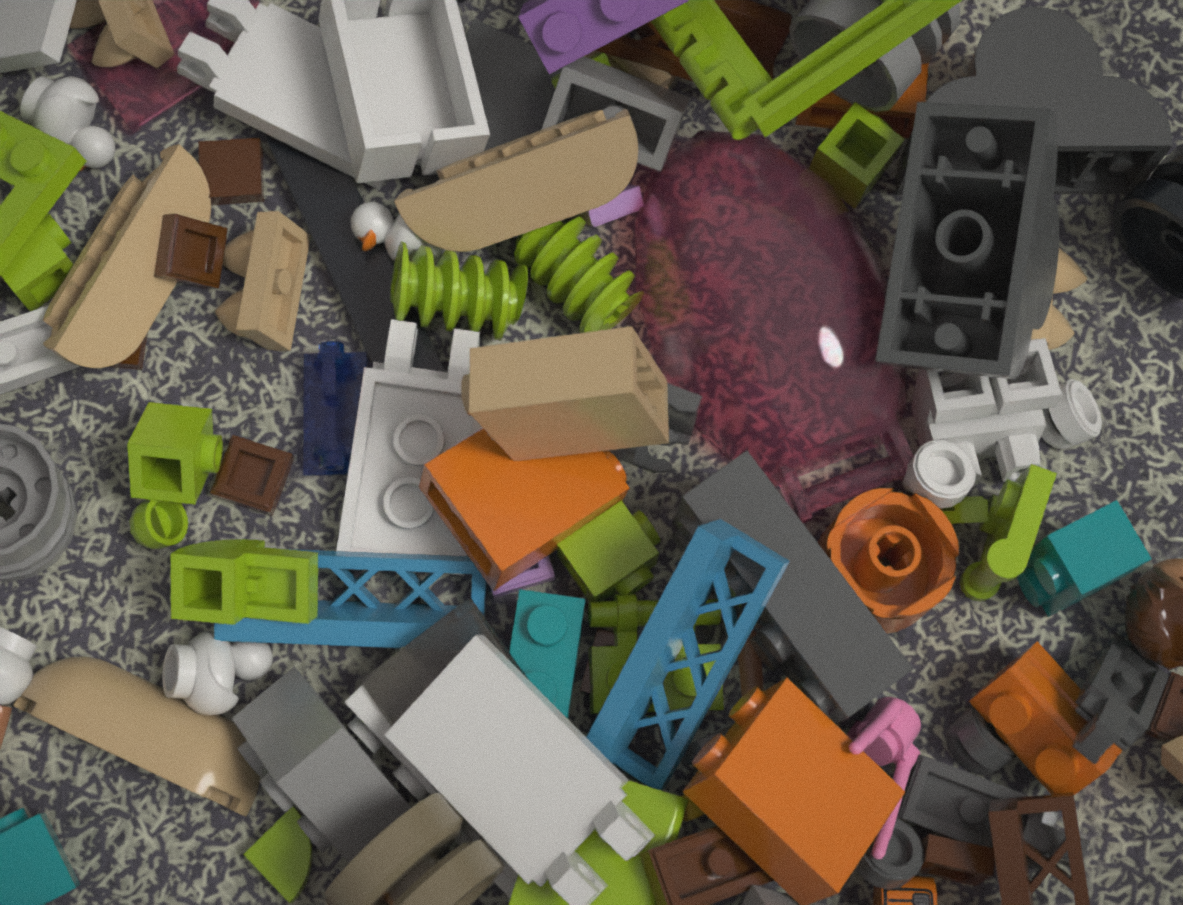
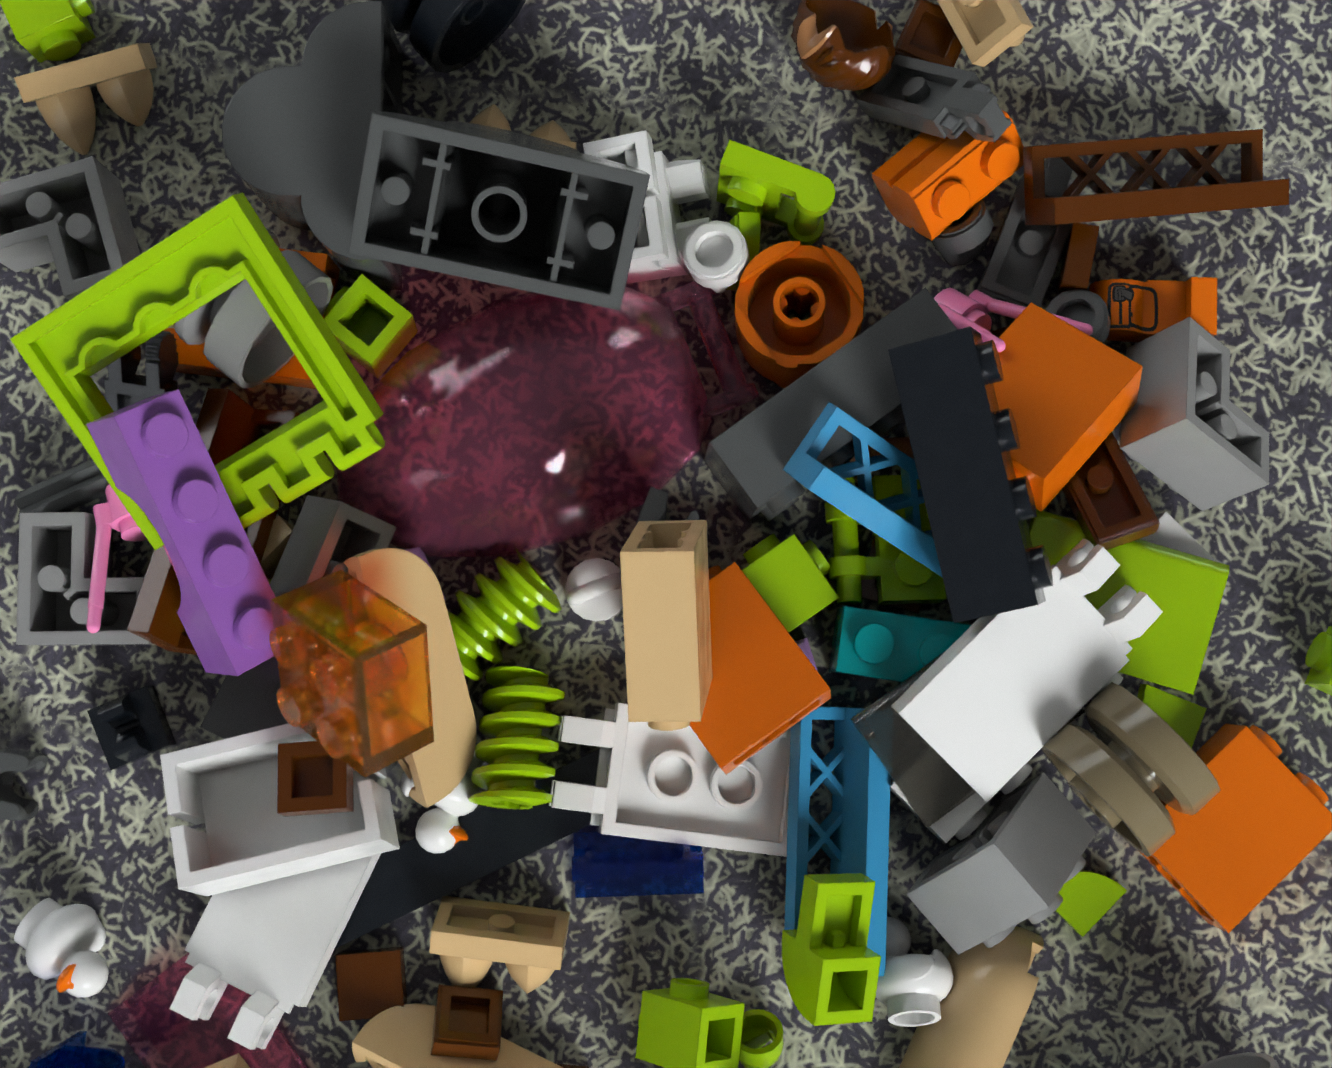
camera: 85 degrees left, 10 degrees up
reddish brown tile [210,435,295,516] -> none
teal brick [1017,500,1152,617] -> none
white tile [1041,379,1102,449] -> none
none -> clear orange brick [269,569,434,778]
none -> reddish brown tile [277,739,354,817]
none -> black brick [888,327,1053,623]

